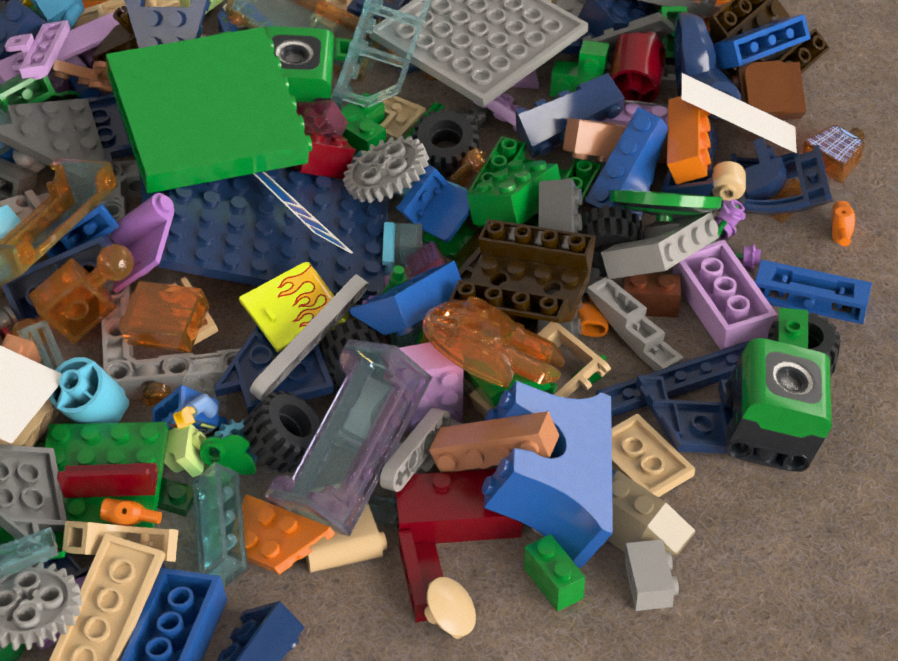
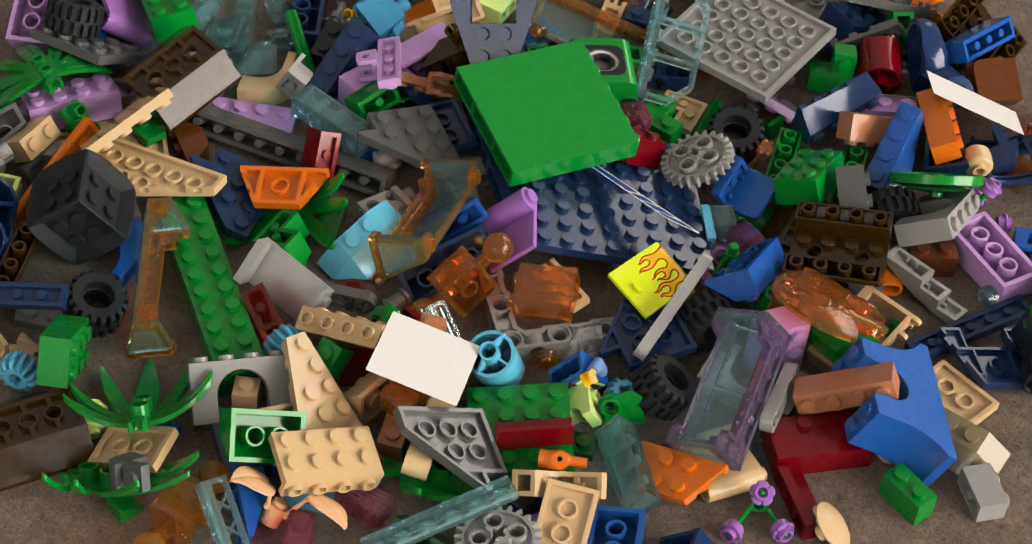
camera: 10 degrees left, 0 degrees up
none -> dark blue piece [649,62,692,94]
none -> medium lavender plant [719,480,795,543]
none -> green slope [762,115,784,141]
none -> clear light blue tile [978,285,1000,309]

